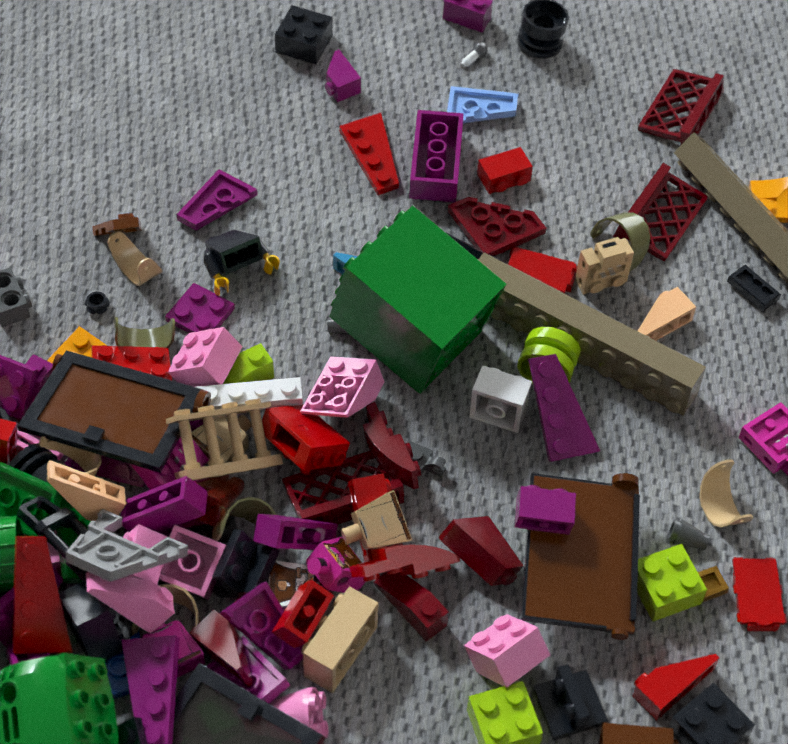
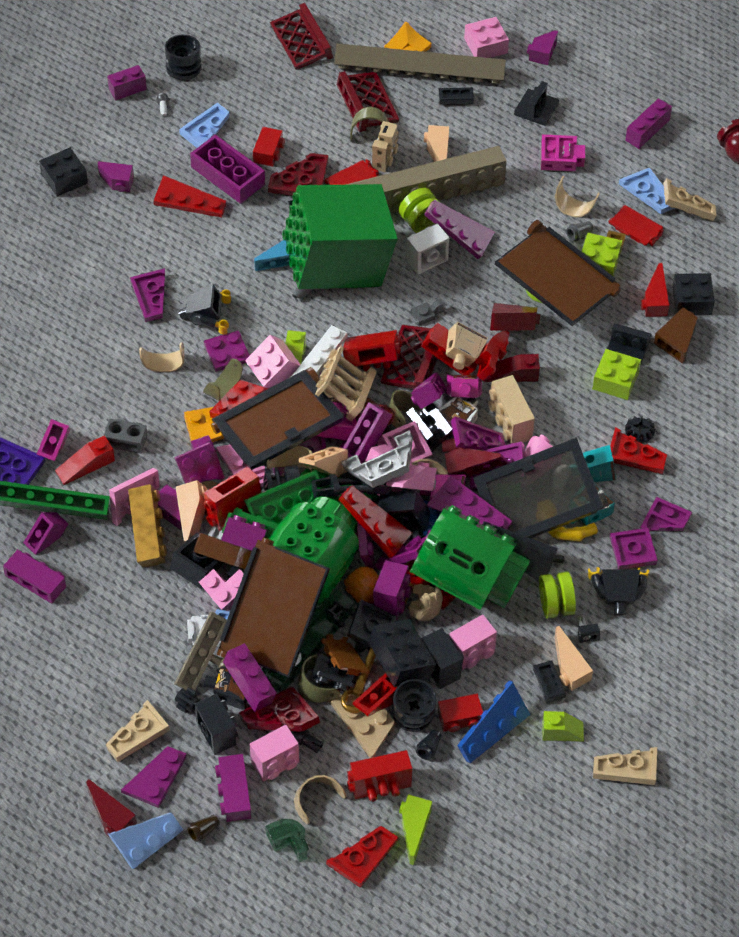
camera: 50 degrees left, 0 degrees up
black plate [85,291,110,314] -> none
dark orange wing [92,213,142,236] -> none
red brick [271,579,334,649] -> none
bright pink slope [300,357,385,418] -> none
dark red slope [363,402,421,489] -> none
bright pink brick [464,614,550,688] -> none
magenta brick [515,485,576,535] -> none

